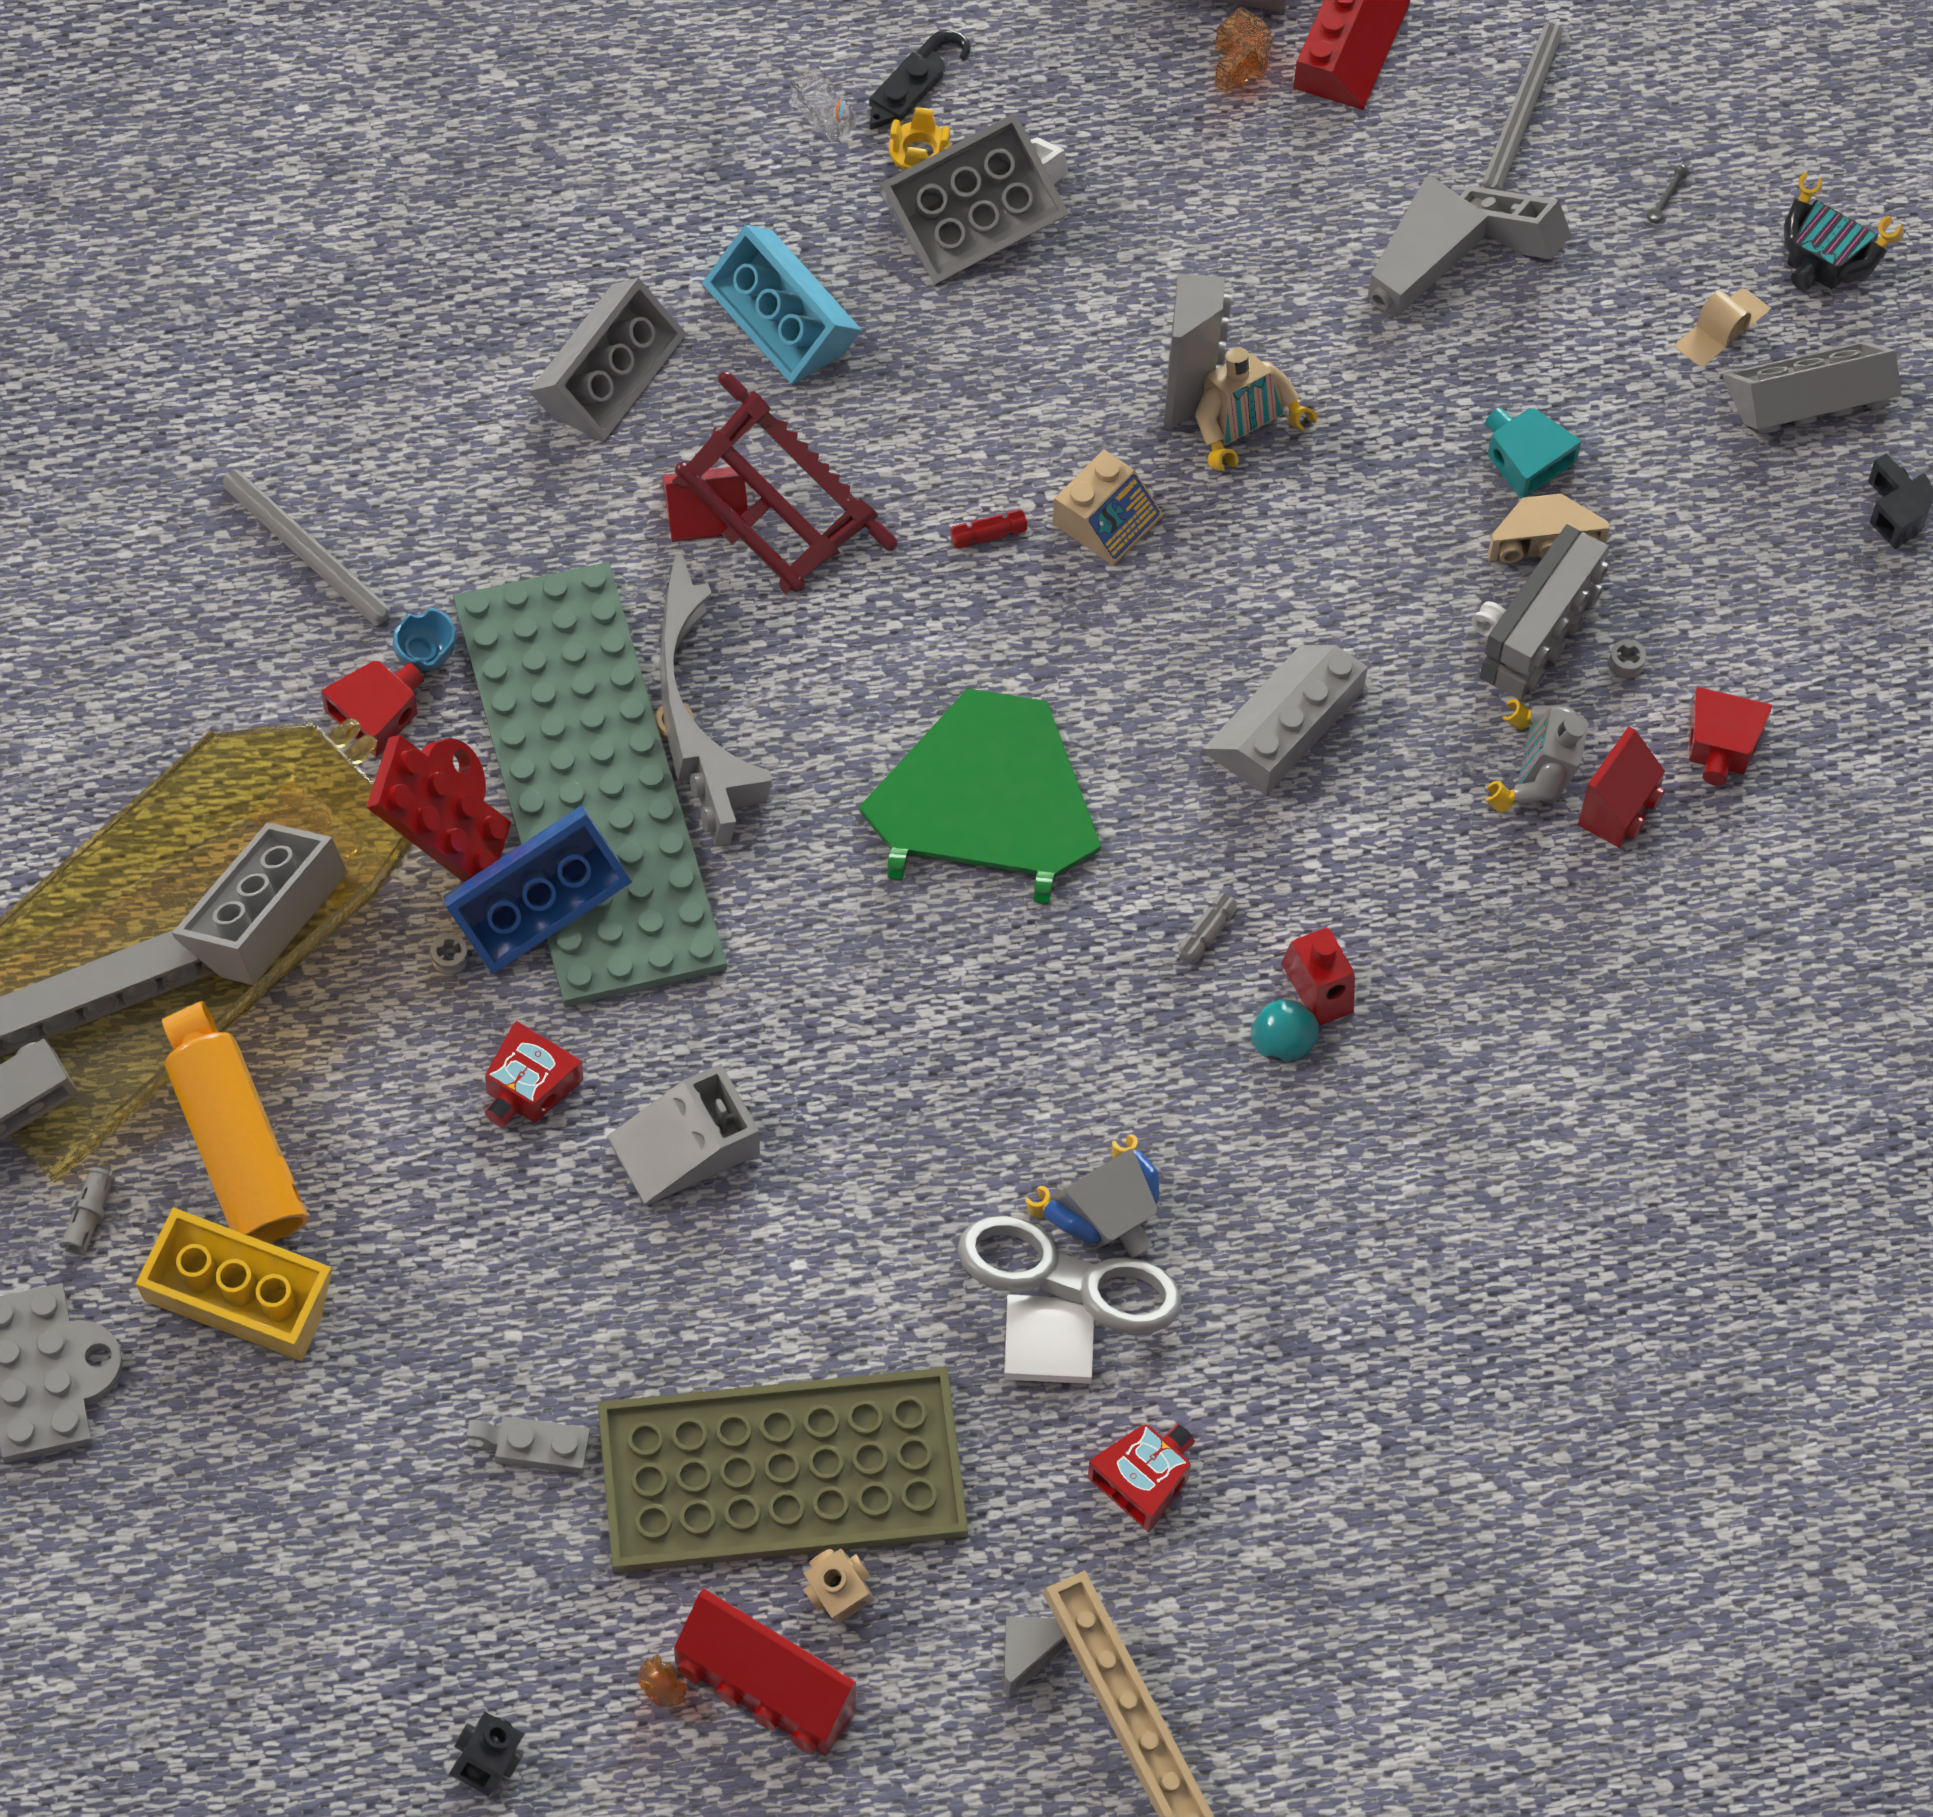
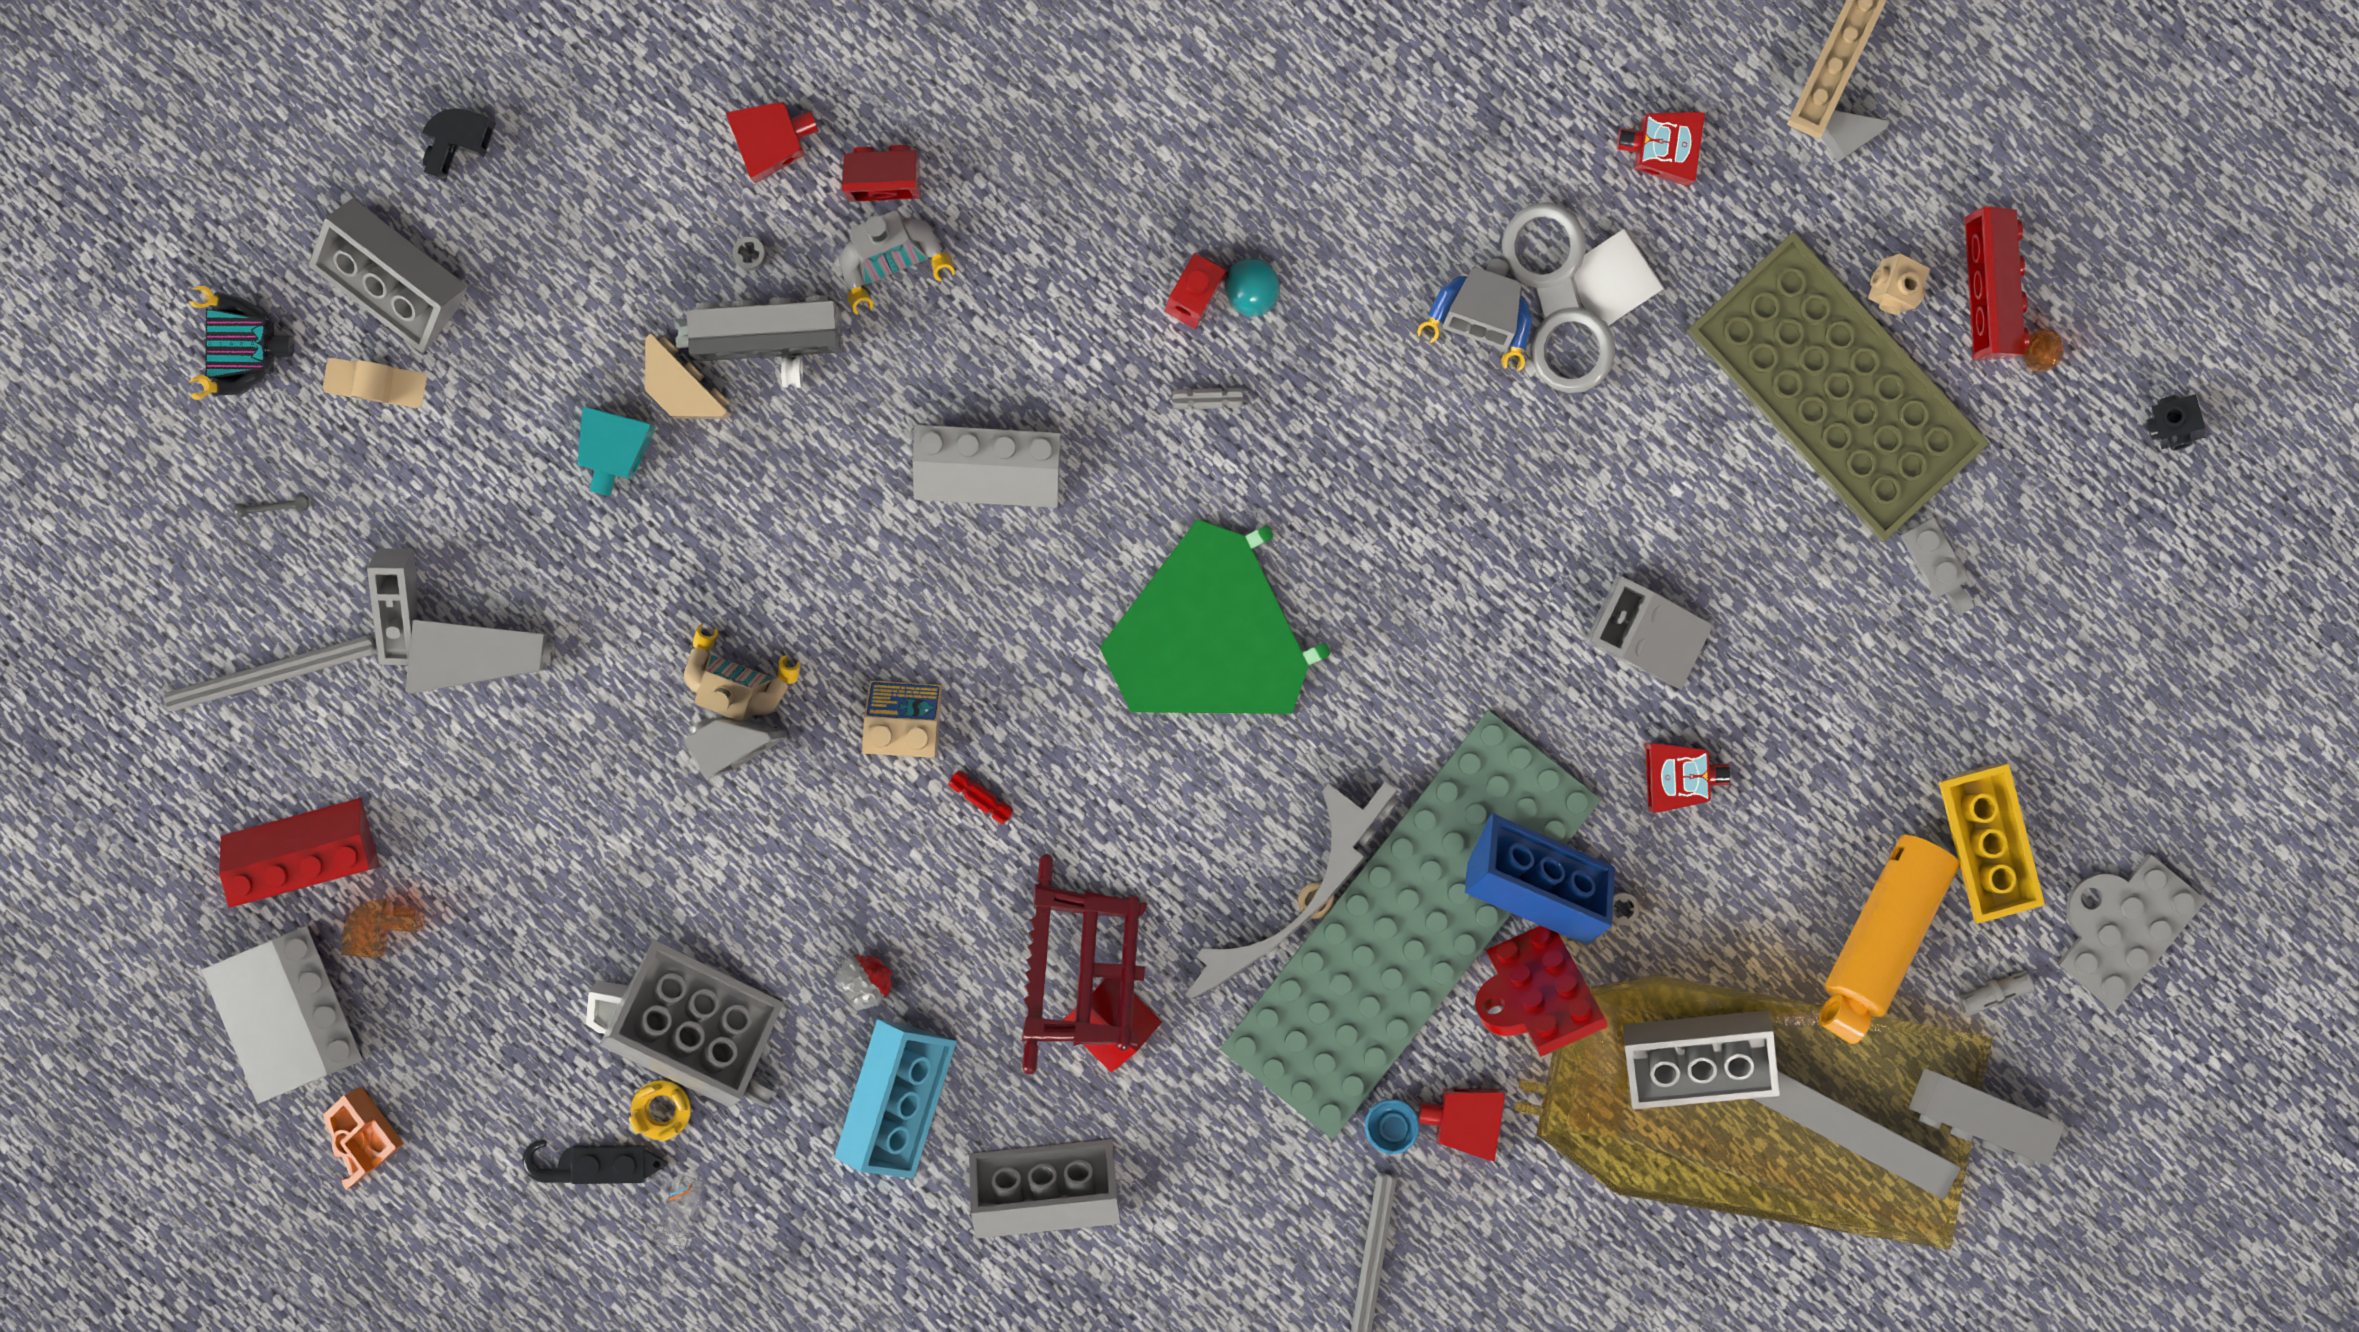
camera: 120 degrees left, 30 degrees up
none -> light grey bush [744,1075,779,1108]
none -> light grey piece [834,954,892,1011]

